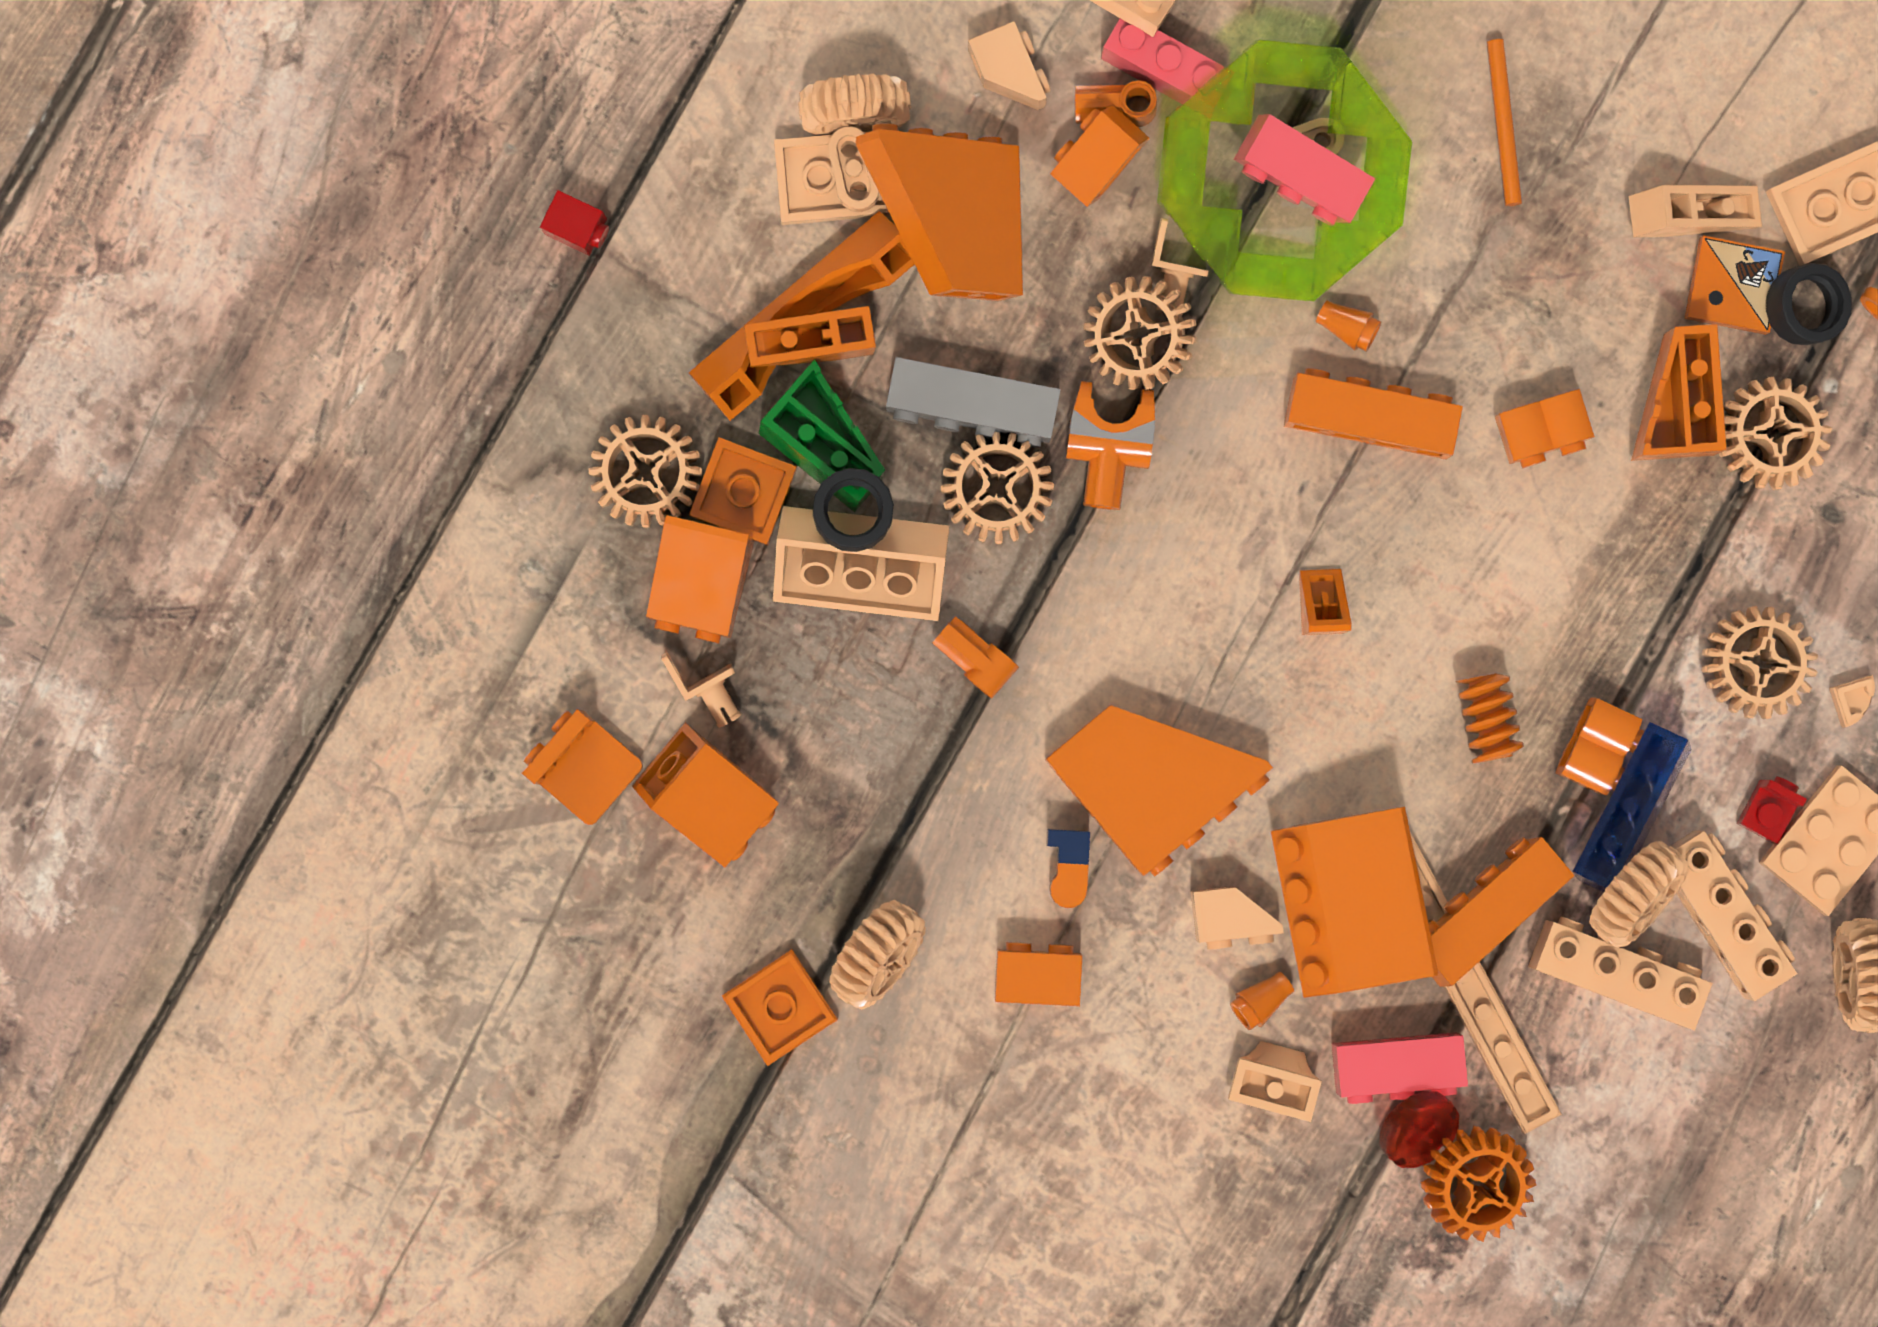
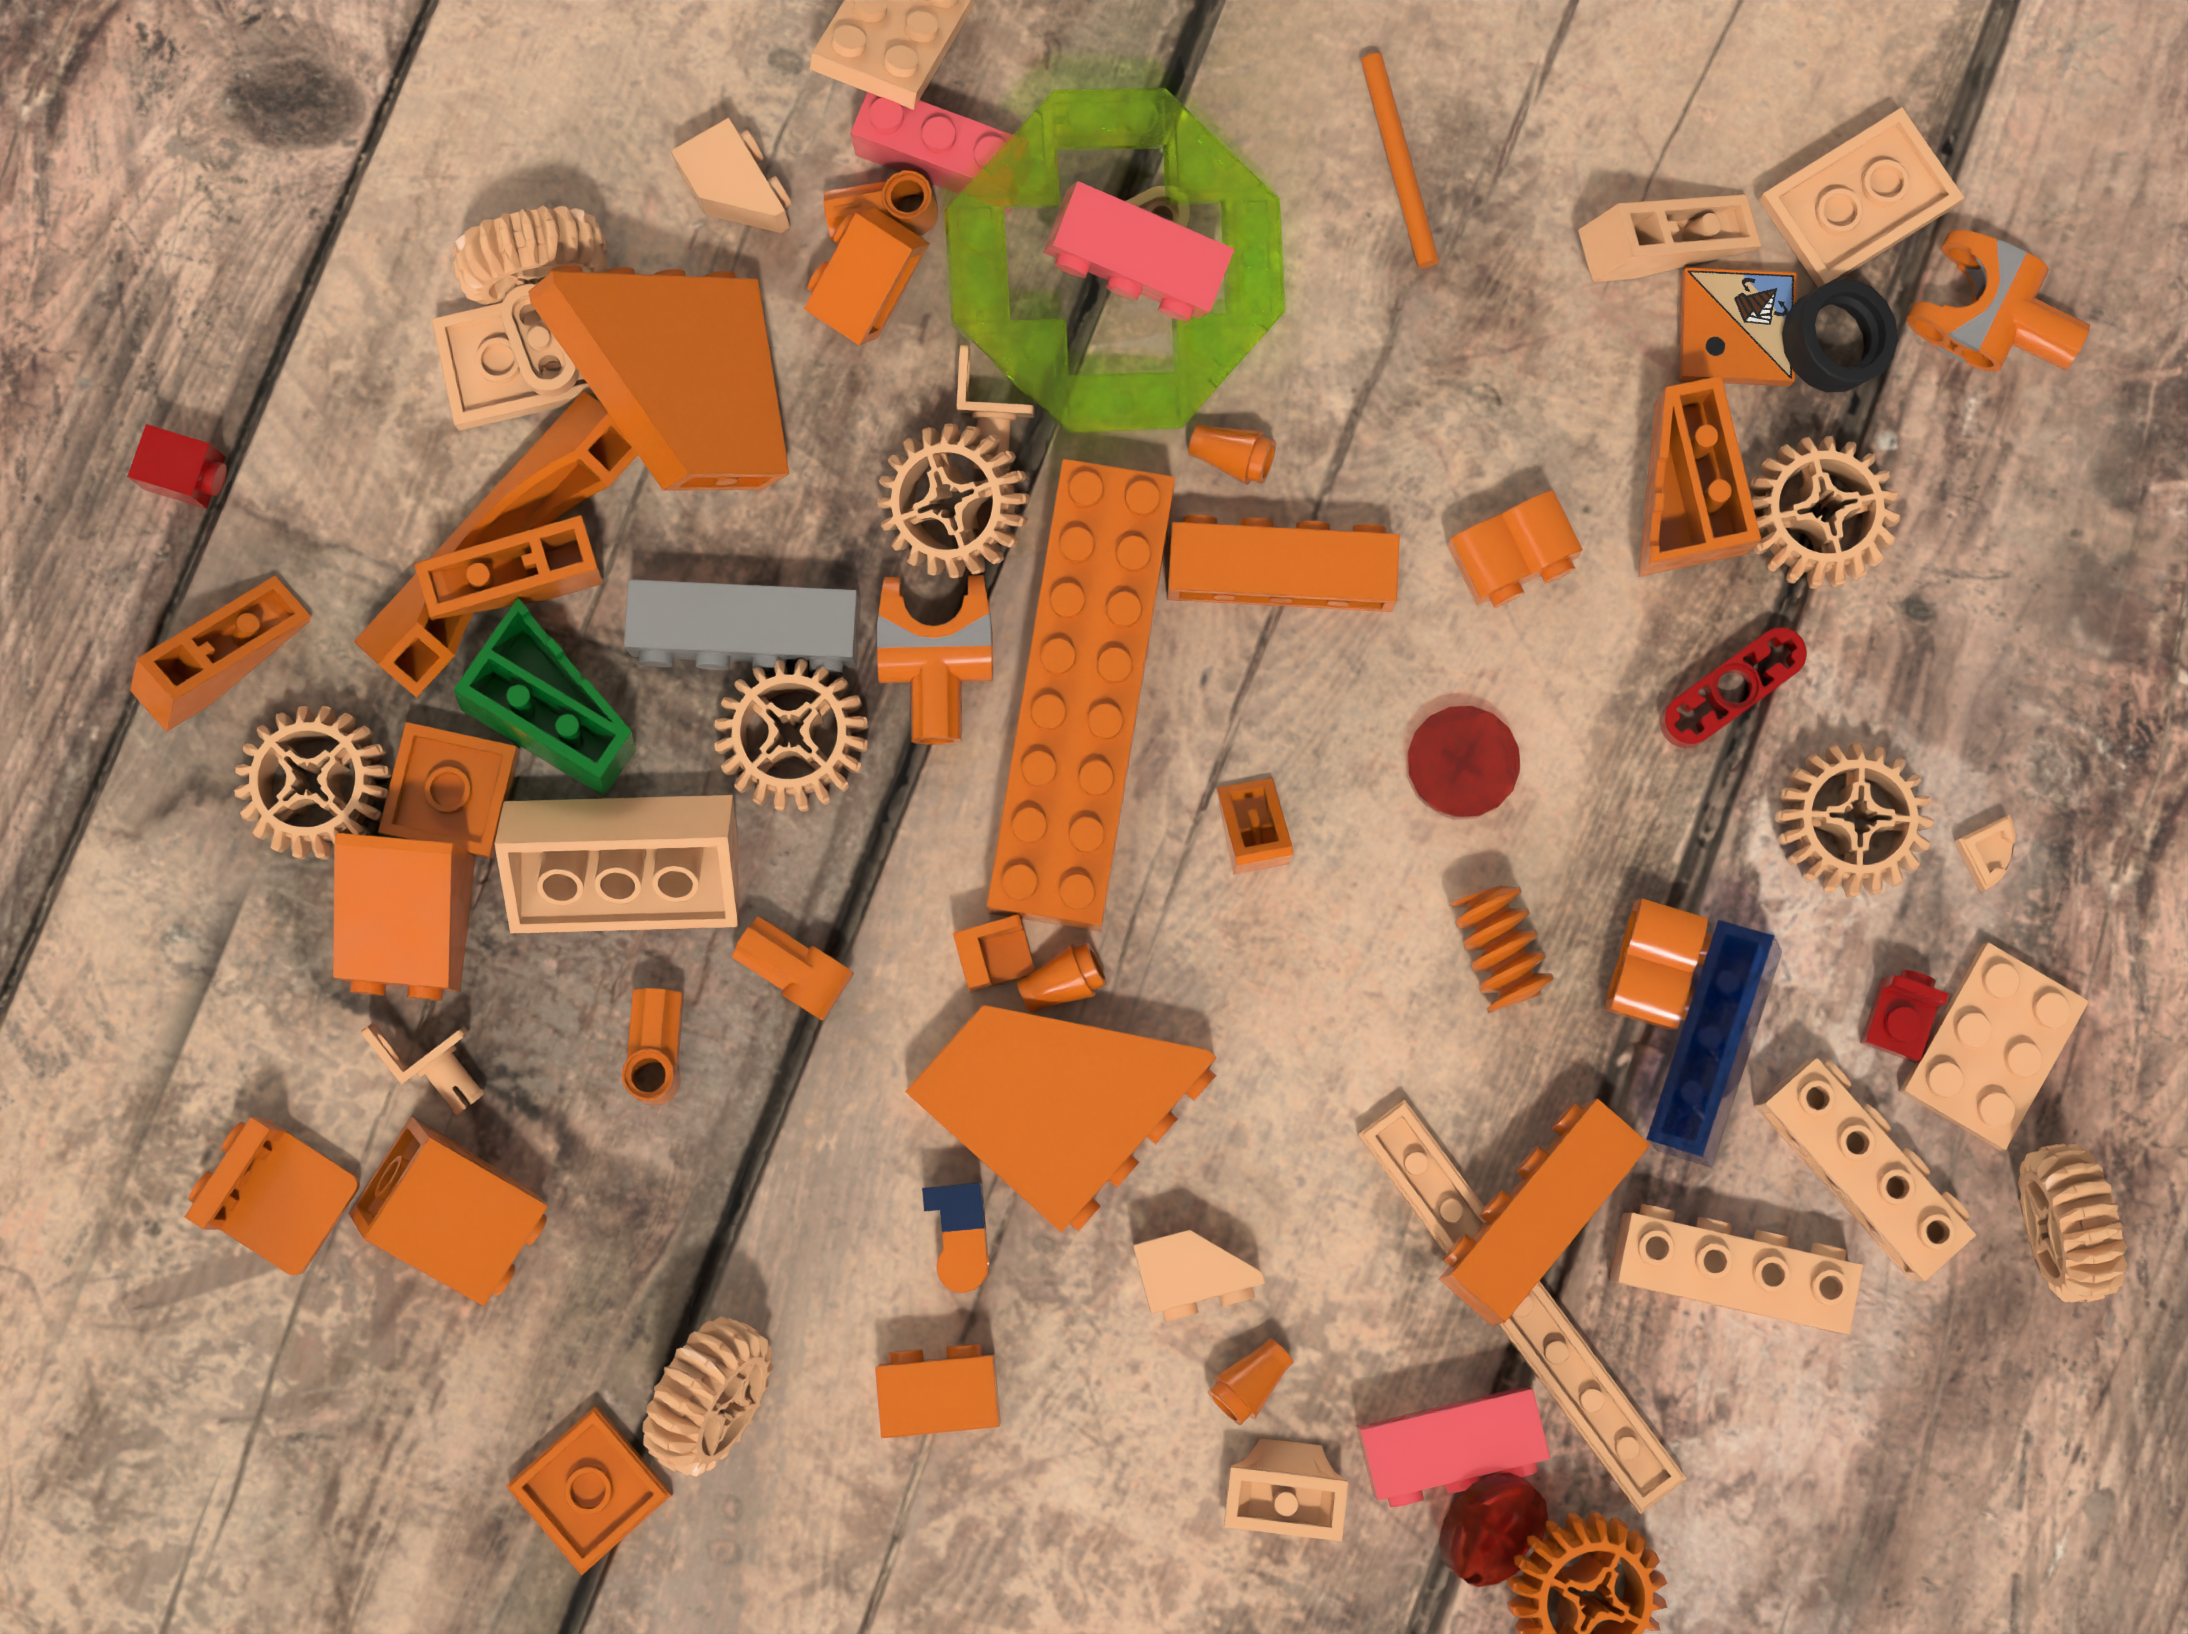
camera: 10 degrees left, 5 degrees down
black tyre [813,468,894,552] -> none
orange slope [1271,806,1439,998] -> none
light nougat gear [1589,841,1689,948] -> none
none -> orange slope [130,575,311,732]
none -> orange piece [622,988,684,1106]
none -> orange panel [952,914,1035,993]
none -> orange brick [987,459,1175,932]
none -> orange cone [1017,943,1107,1013]
none -> clear red tile [1406,706,1520,820]
none -> red beam [1660,627,1807,748]

